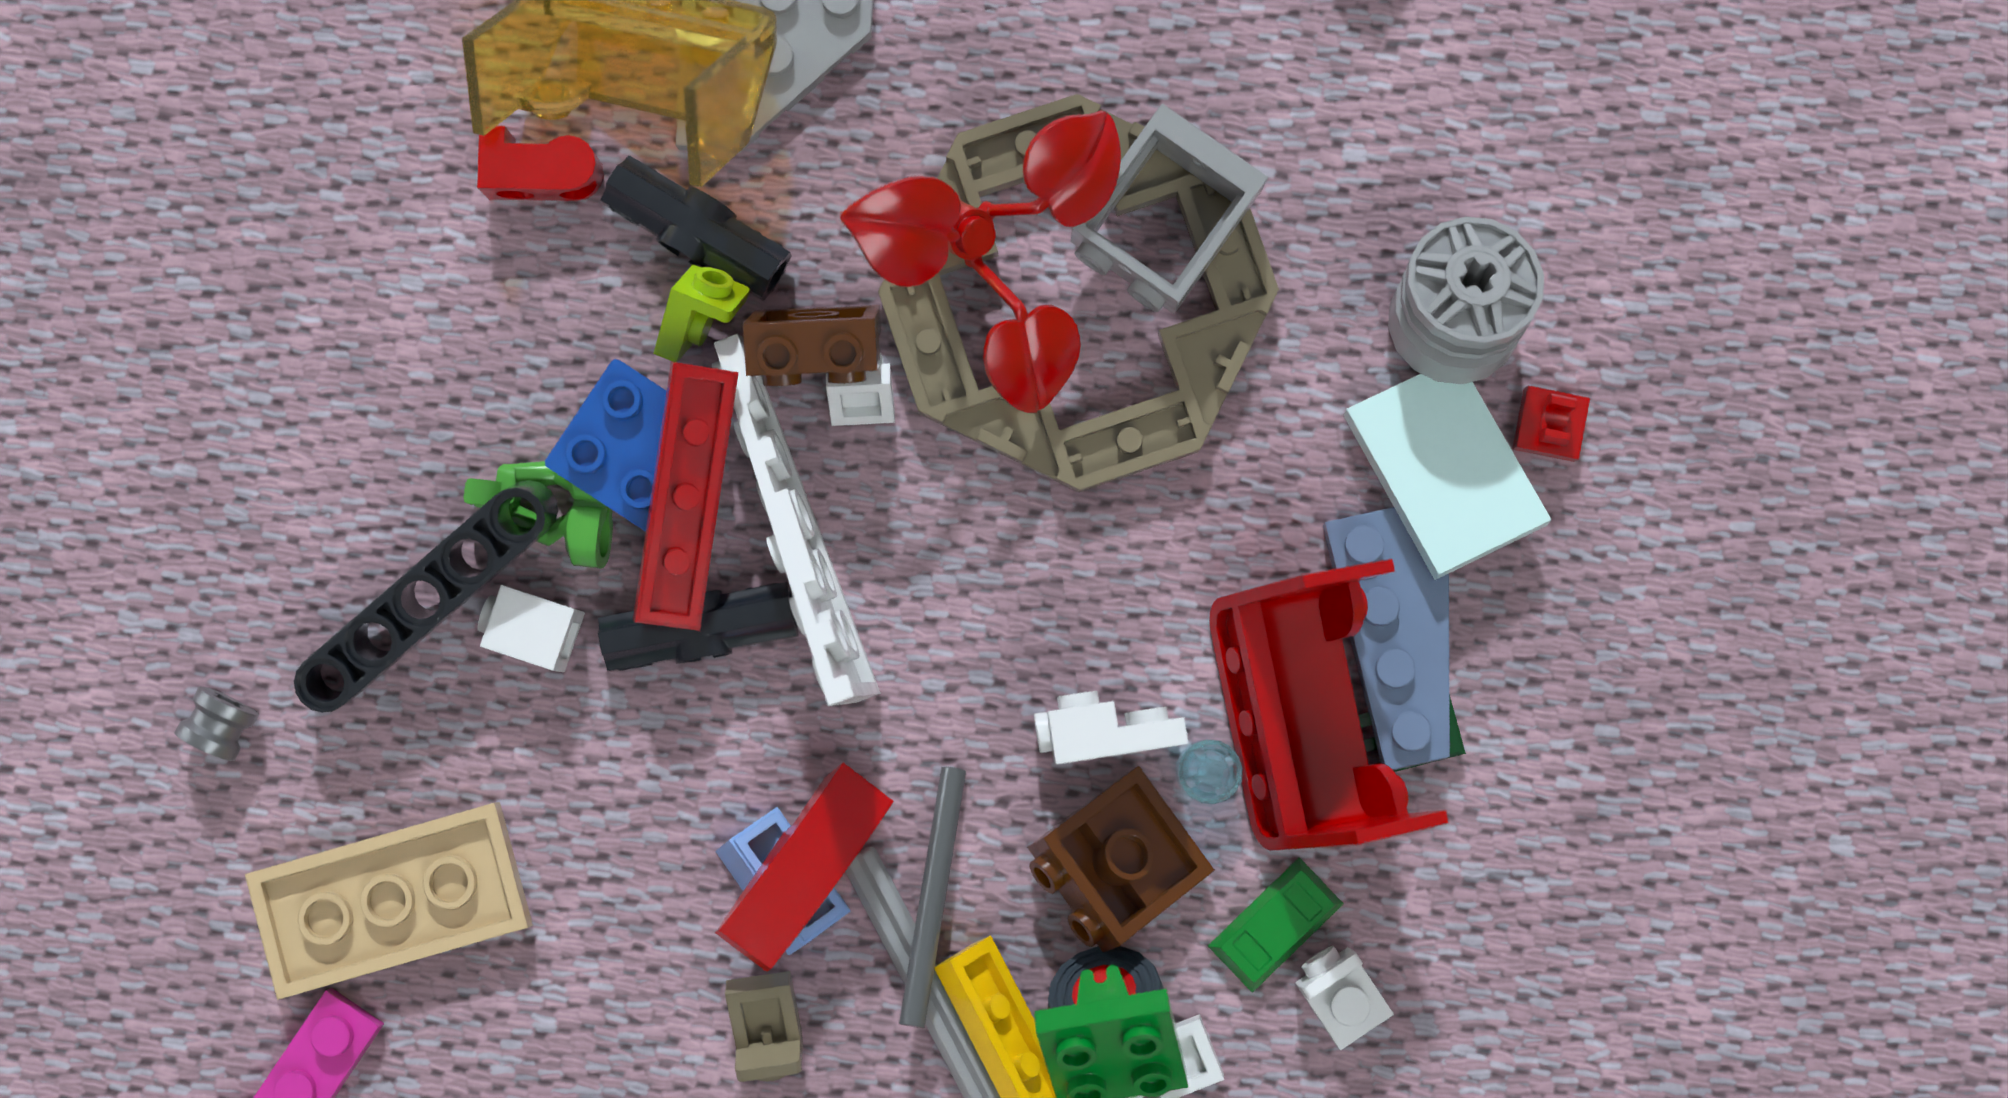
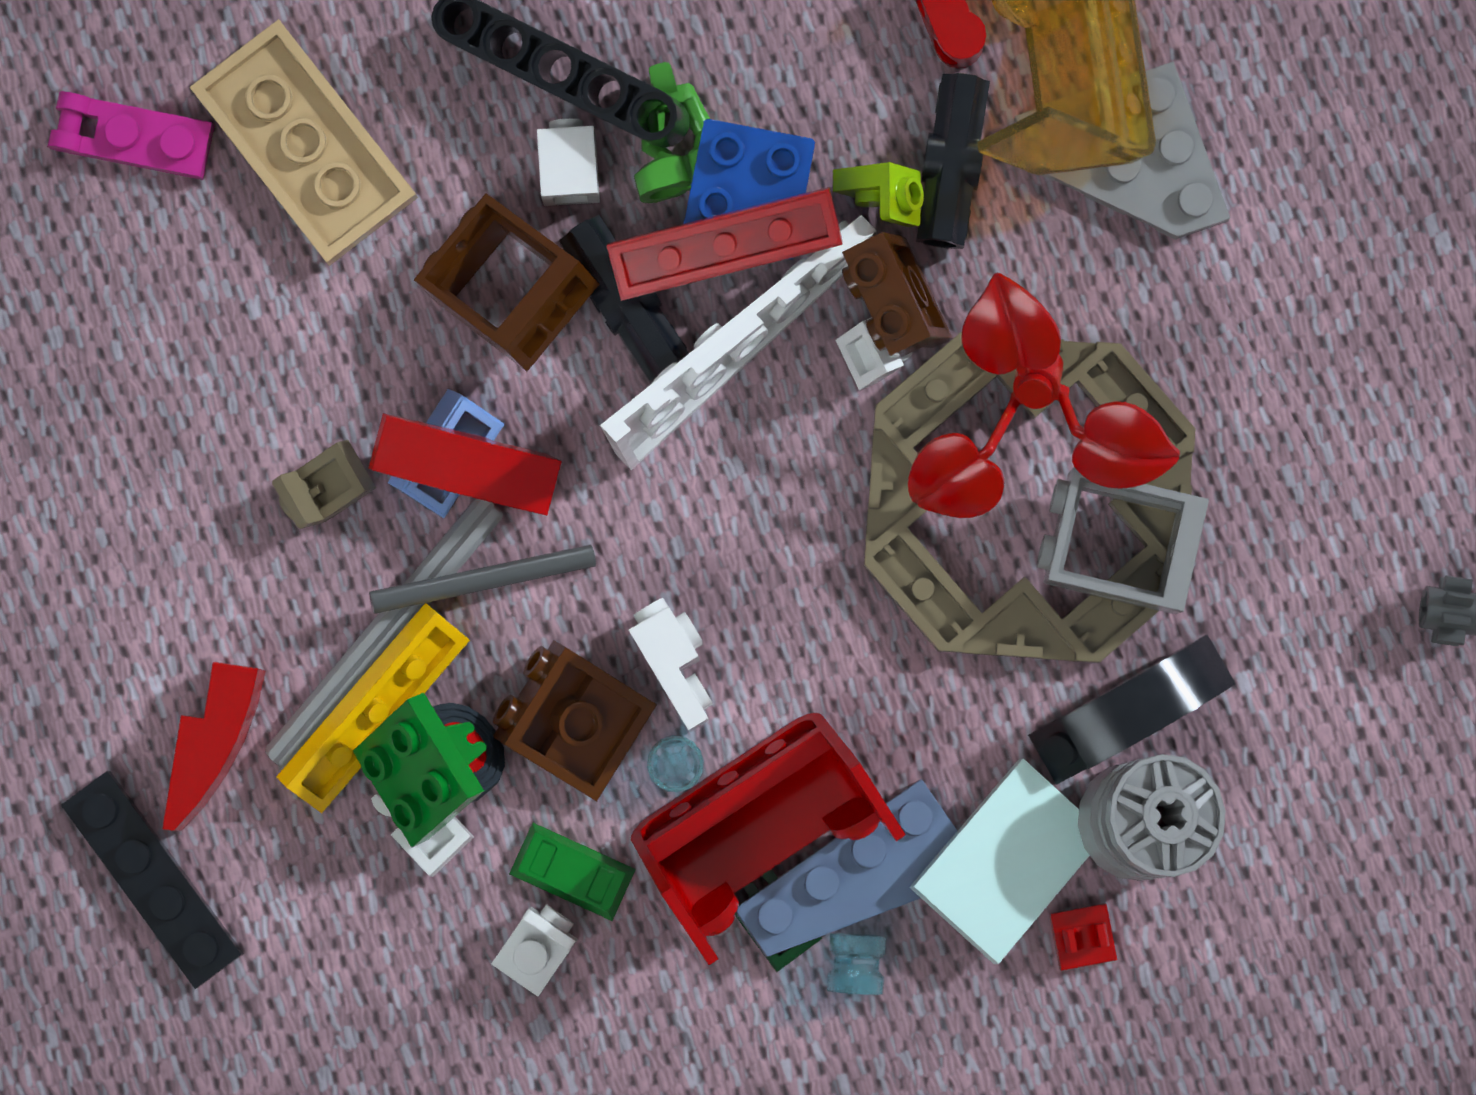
camera: 65 degrees right, 0 degrees up
none -> reddish brown window [414,193,600,372]
none -> clear light blue wheel [827,933,886,995]
none -> black arch [1028,635,1236,785]

